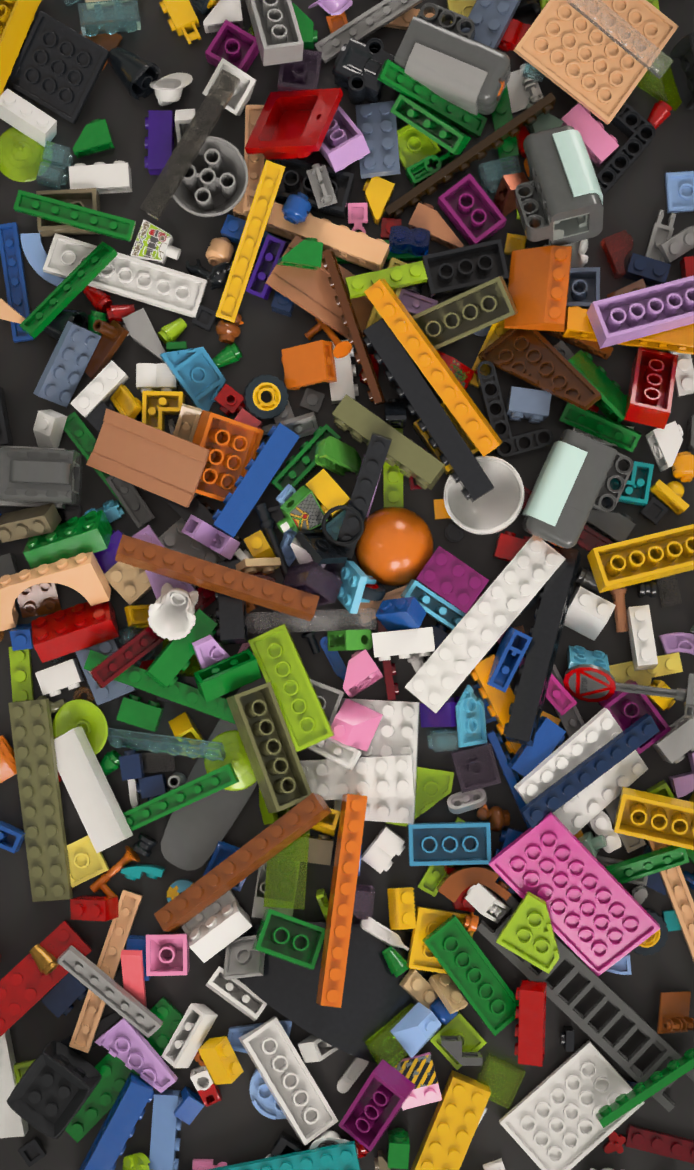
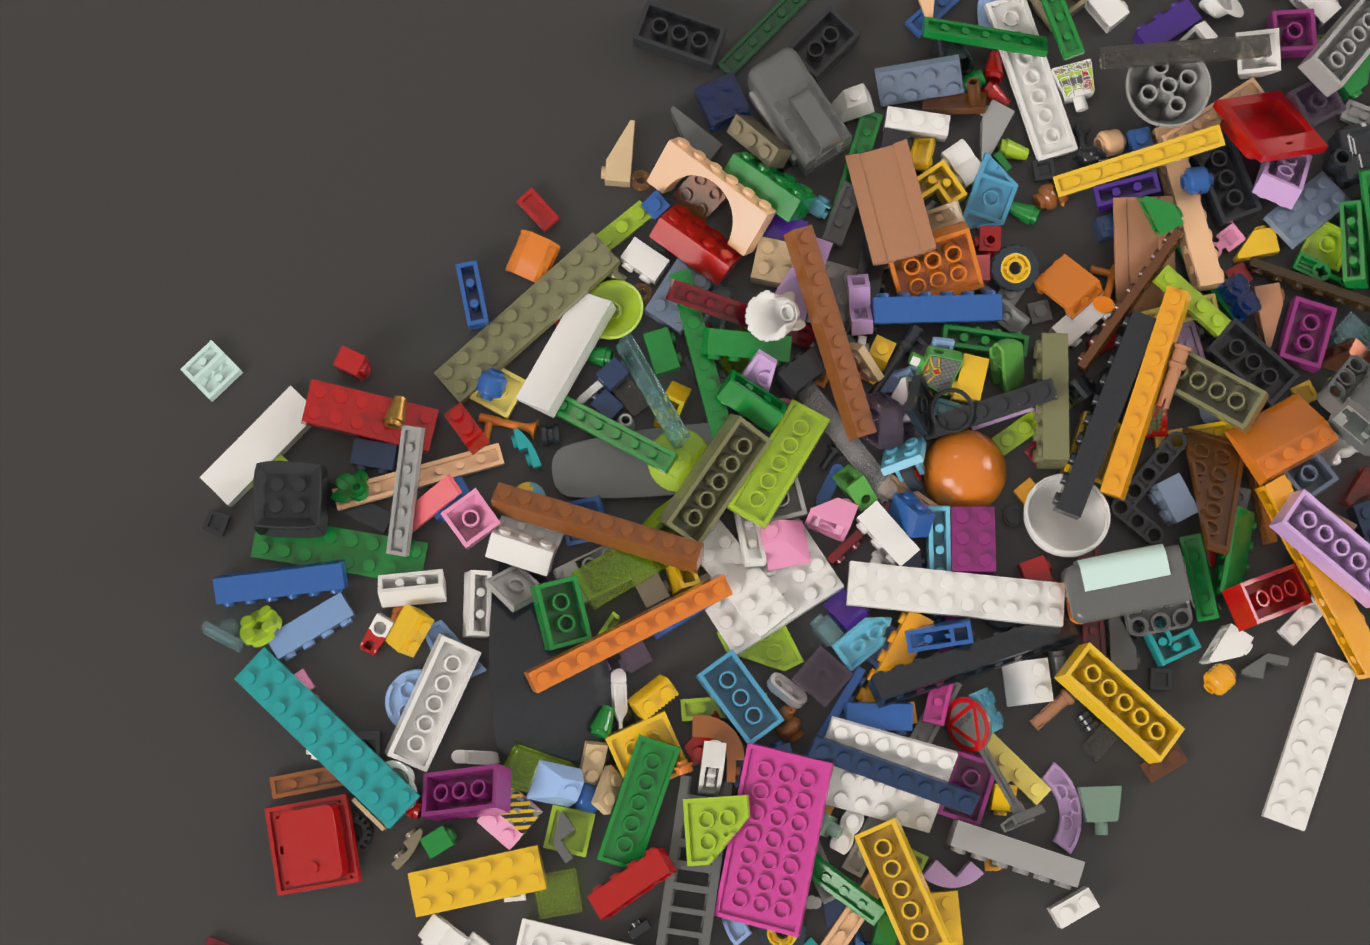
camera: 50 degrees right, 5 degrees down
lavender wing [95,1018,178,1093] -> none
yellow tile [124,605,150,629] -> none
blue panel [174,1086,204,1125] -> none
white slope [298,1035,338,1063] -> none
light grey hinge [306,163,337,209] -> none
white brick [361,825,406,874] -> none
white brick [627,605,658,671] -> none
yellow tile [650,479,690,515] -> none
none -> green plate [330,470,369,503]
none -> blue head [476,368,507,401]
none -> nougat pin [1155,343,1193,409]

